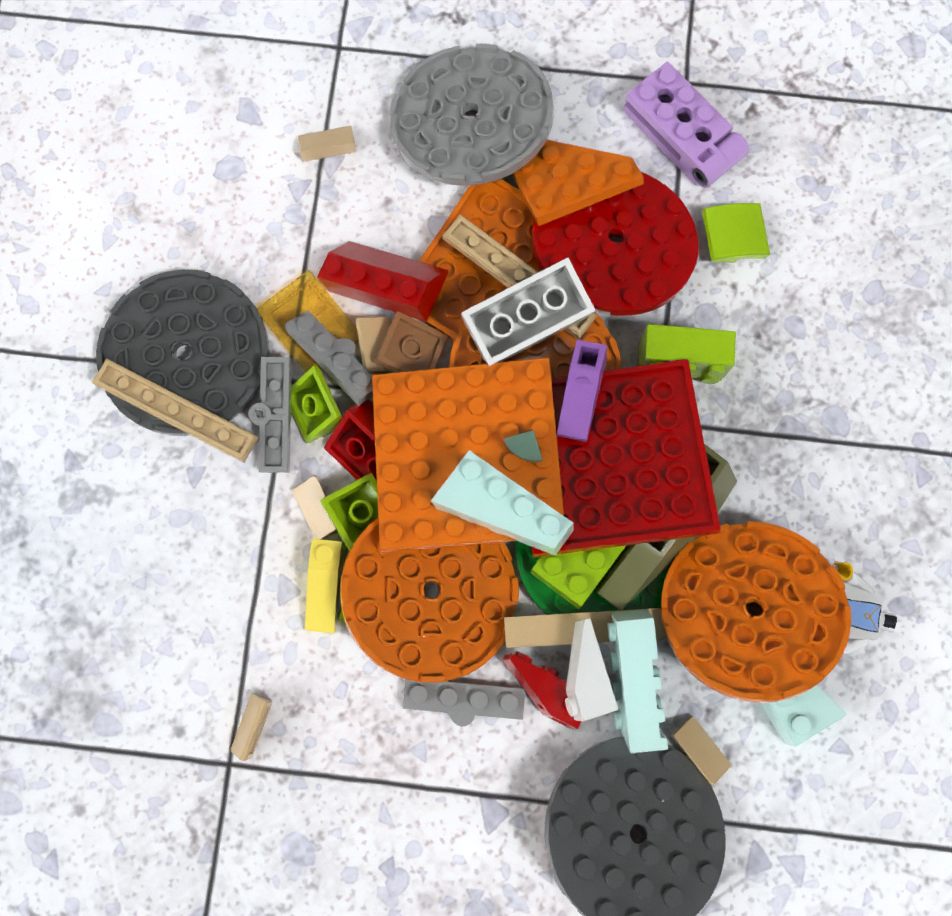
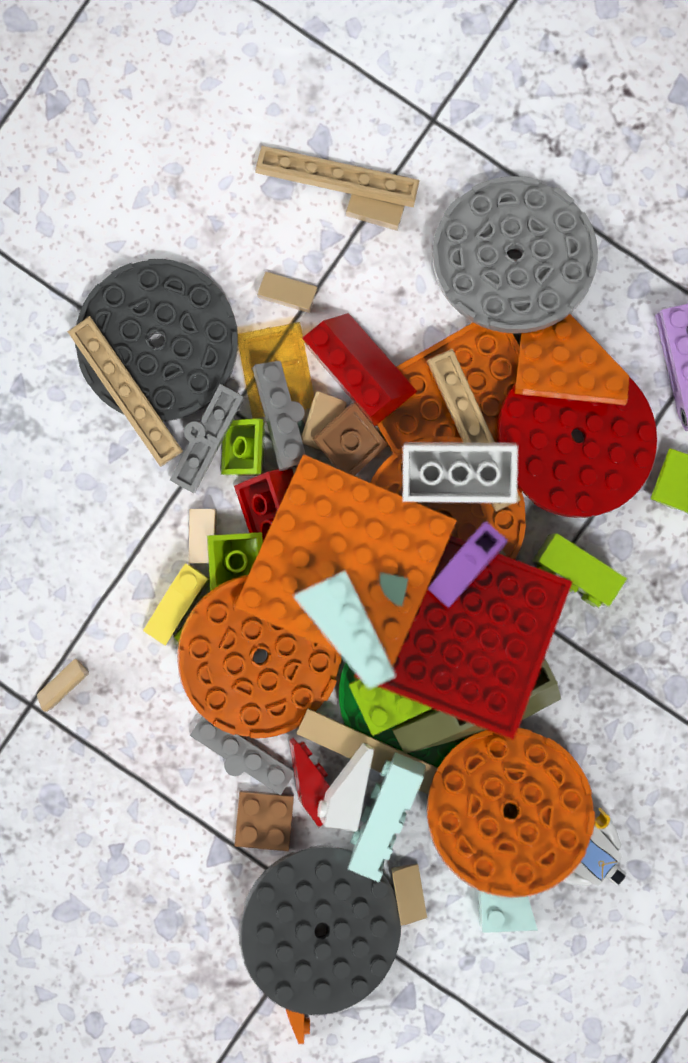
camera: 30 degrees right, 10 degrees up
none -> medium nougat plate [235,790,294,851]
none -> tan tile [256,146,420,208]
none -> tan slope [257,272,317,313]

